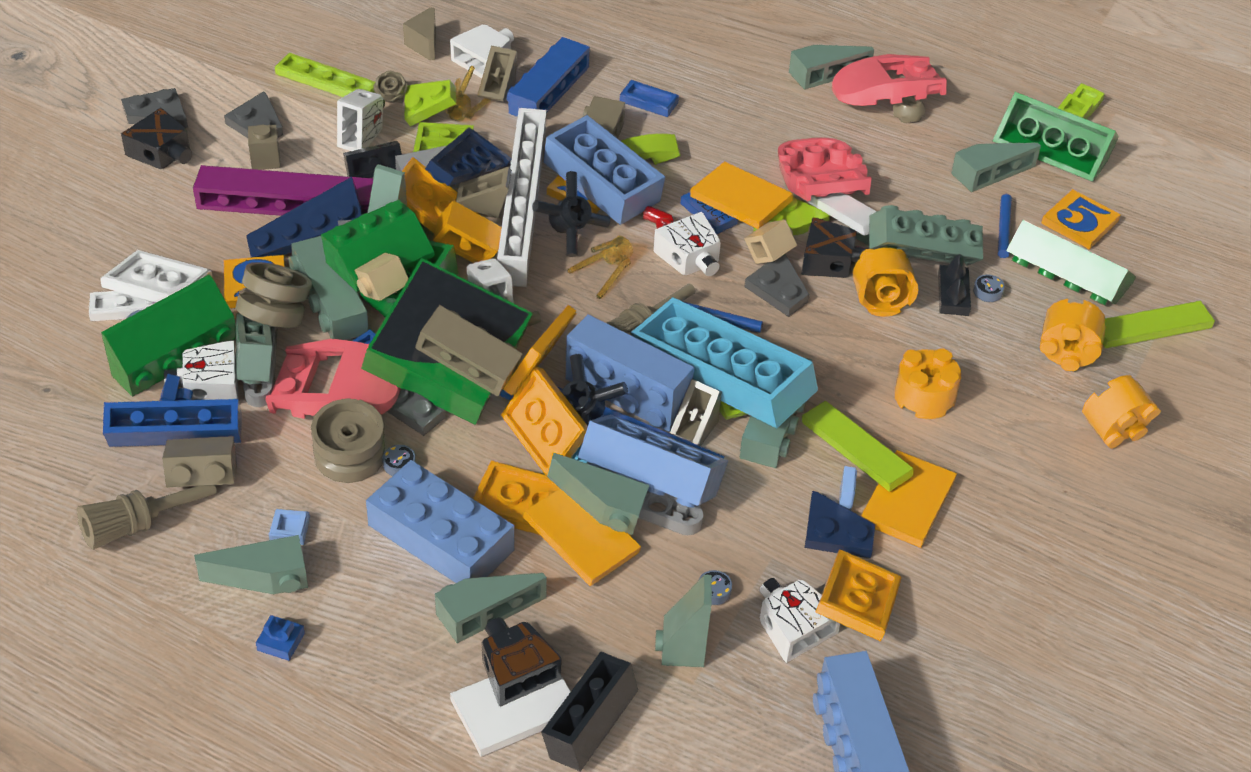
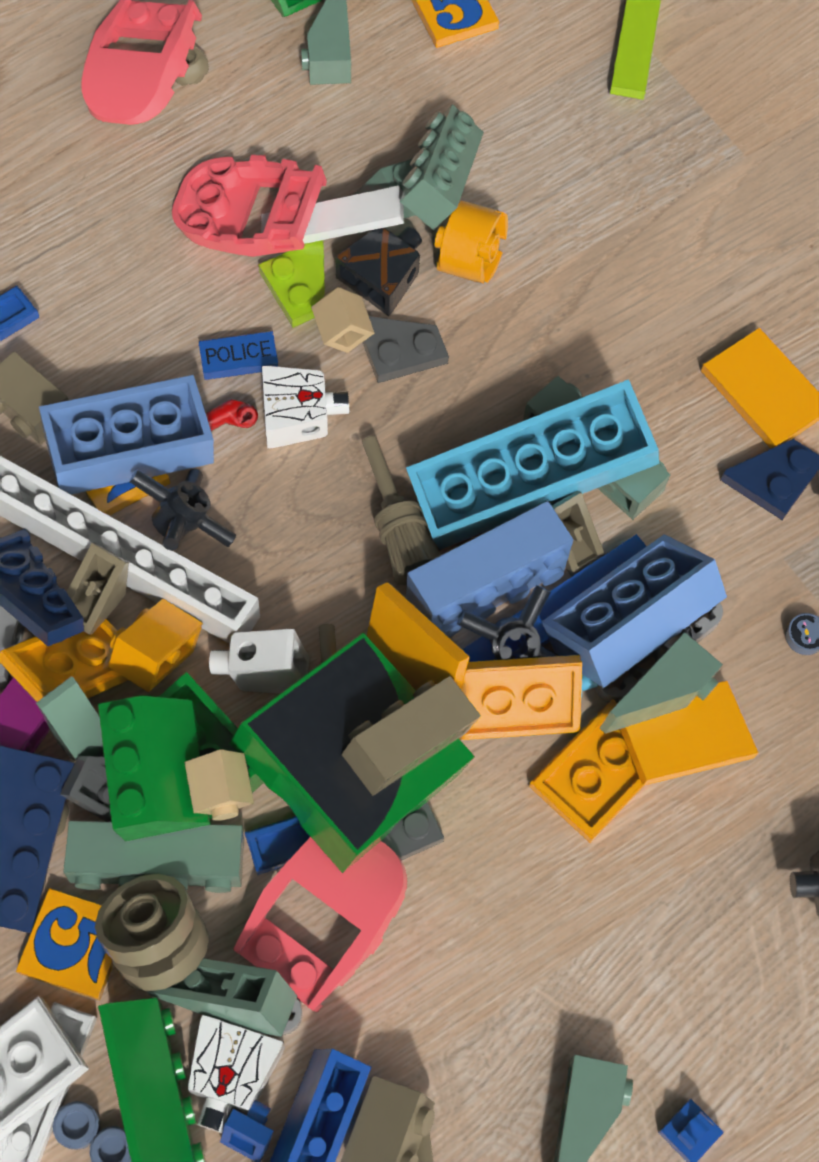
camera: 65 degrees left, 20 degrees up
light blue tile [269,509,310,545] -> none
dark tan wheel [311,398,385,483] -> none
medium blue brick [366,460,514,583] -> none
sand blue tile [383,445,416,476] -> none
sand green slope [435,573,547,643] -> none
clear yellow plant [567,235,633,299] -> none
lime slope [621,134,681,165] -> none
blue bar [684,302,763,333] -> none
light orange tile [690,161,793,229] -> none
sand green slope [789,45,874,90] -> none
lime tile [802,400,914,492] -> none
light blue tile [839,466,857,511] -> none
light orange brick [895,348,961,419] -> none
black tile [938,254,971,316] -> none
sand blue tile [973,274,1005,302] -> none
blue bar [998,194,1012,258] -> none
slope [1006,220,1136,306] -> none
light orange brick [1040,299,1106,371] -> none
light orange brick [1082,375,1161,449] -> none

